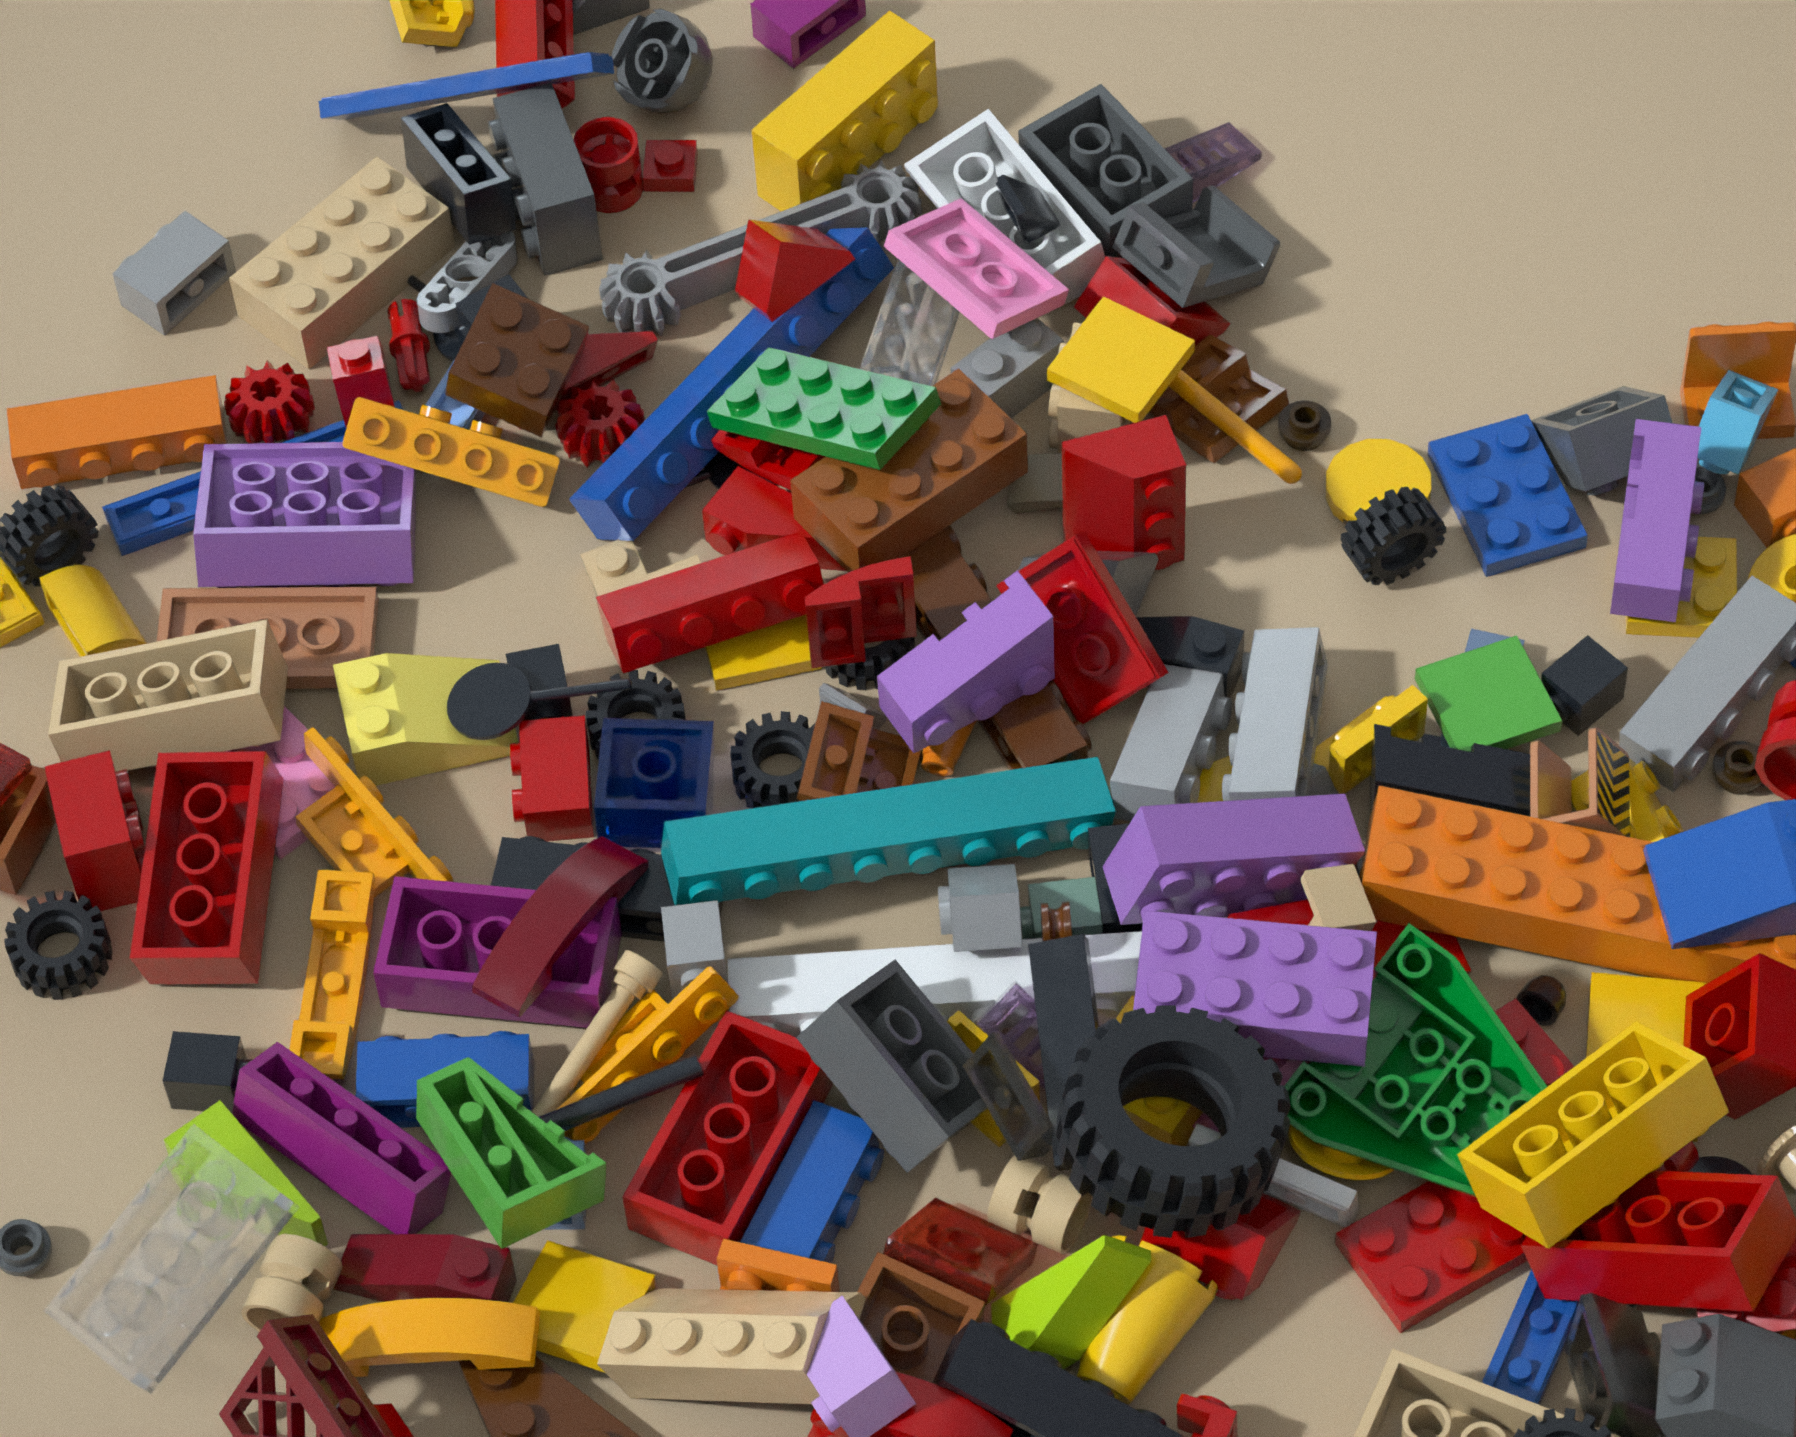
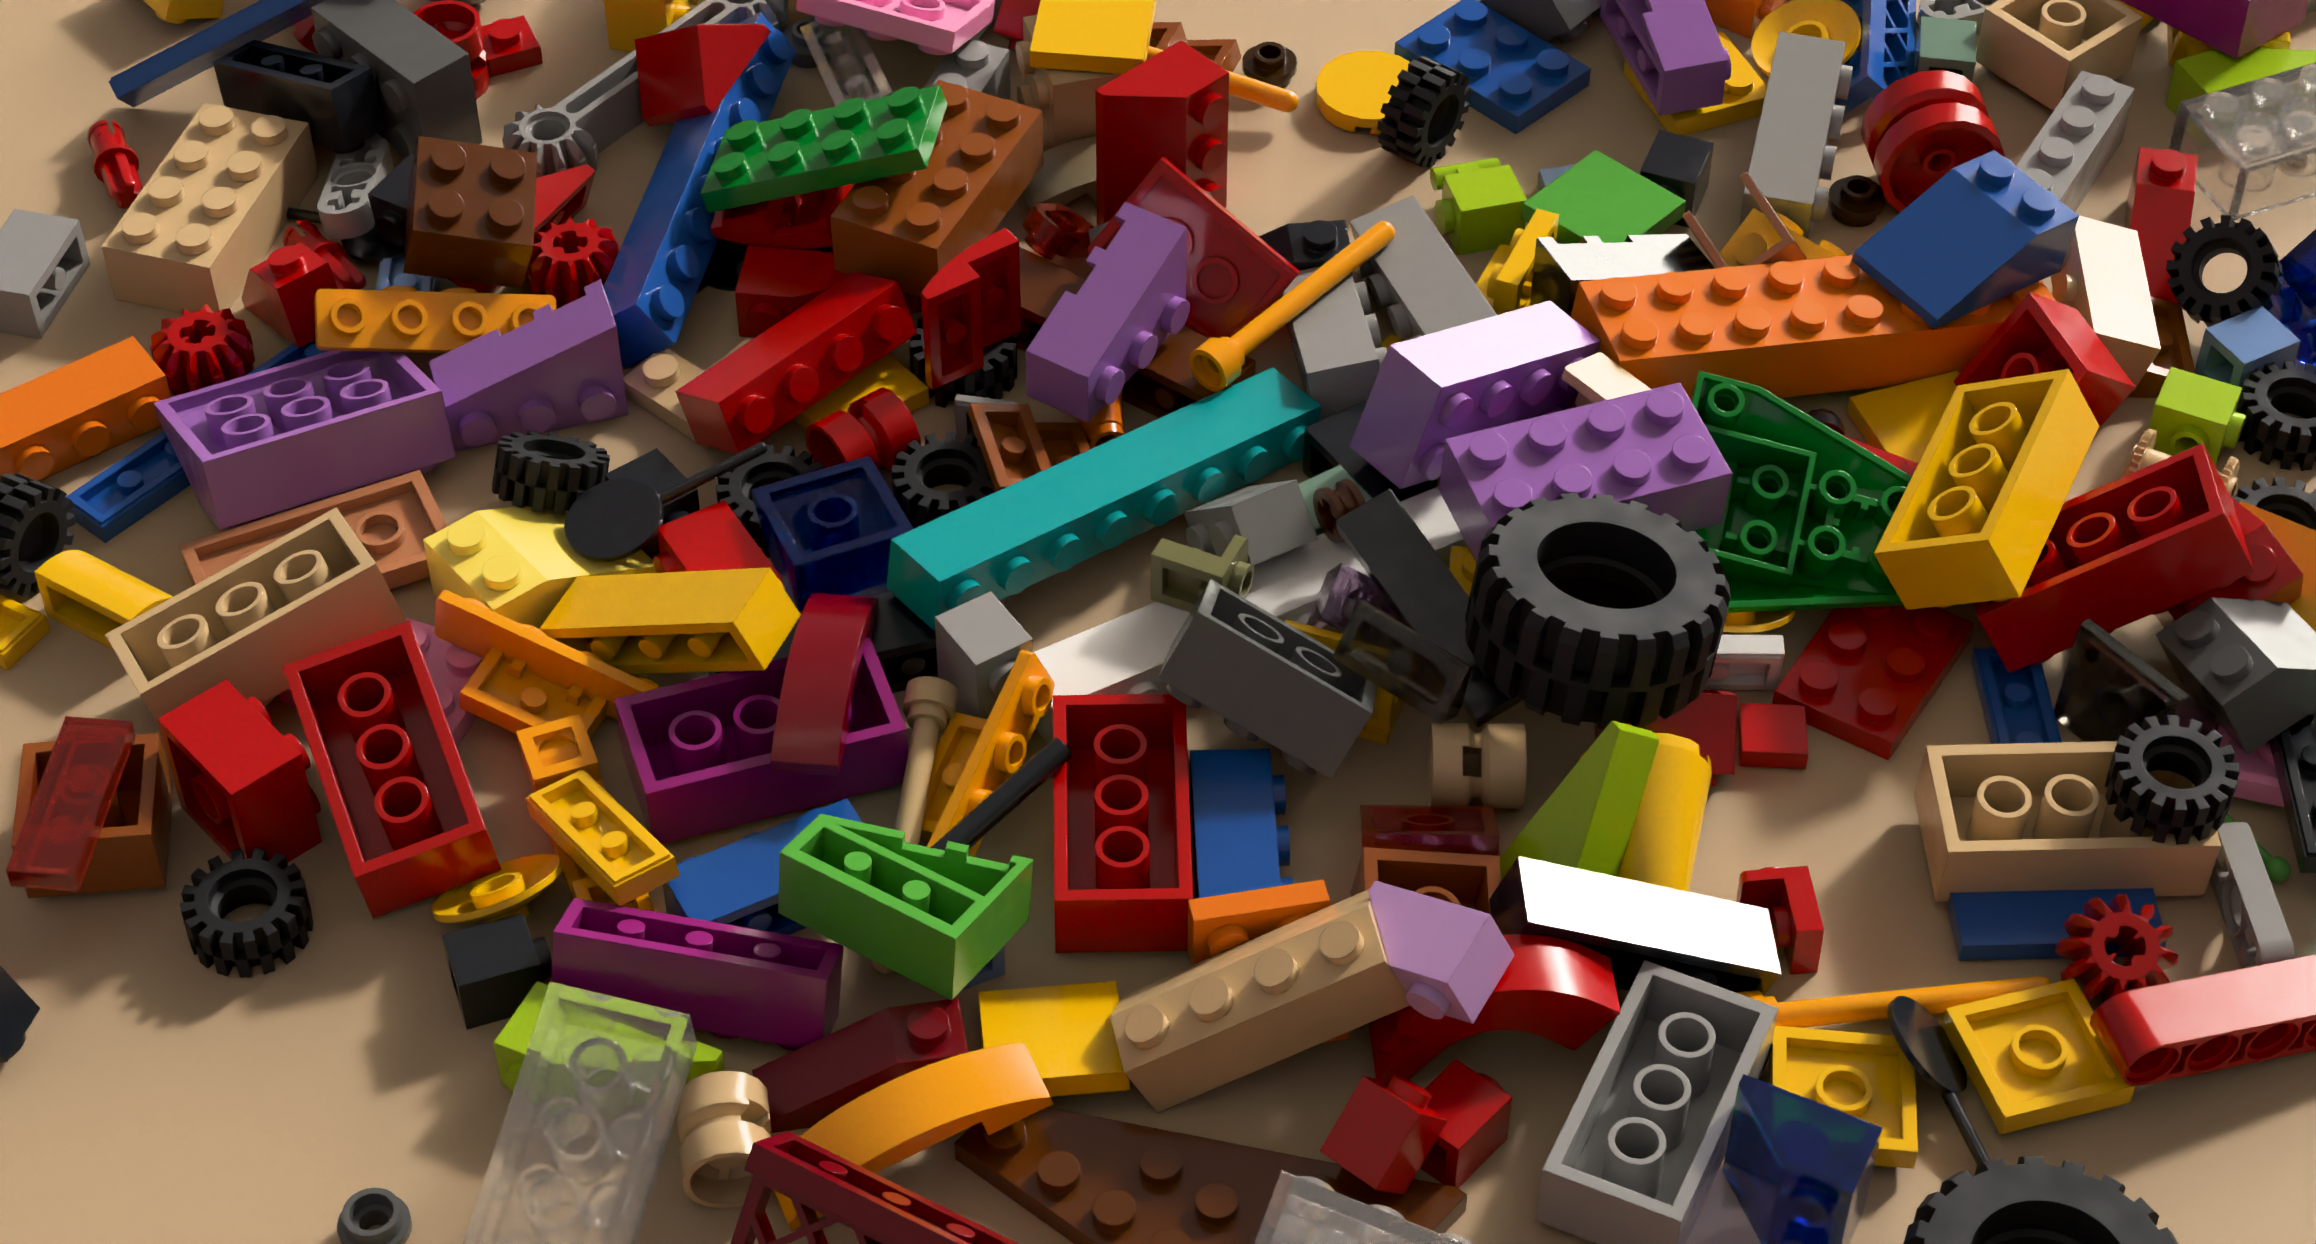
camera: 30 degrees left, 10 degrees down
none -> red axle [87,120,143,209]
none -> medium lavender wedge [429,279,628,452]
none -> yellow dish [431,853,563,924]
none -> black tyre [492,431,610,515]
none -> yellow tile [525,769,680,906]
none -> yellow brick [539,568,801,674]
none -> red wheel [805,387,921,496]
none -> clear red plate [1021,203,1094,260]
none -> olive bracket [1151,535,1254,612]
none -> light orange piece [1189,221,1395,392]
none -> lime brick [1430,157,1527,255]
none -> red tile [1737,703,1809,769]

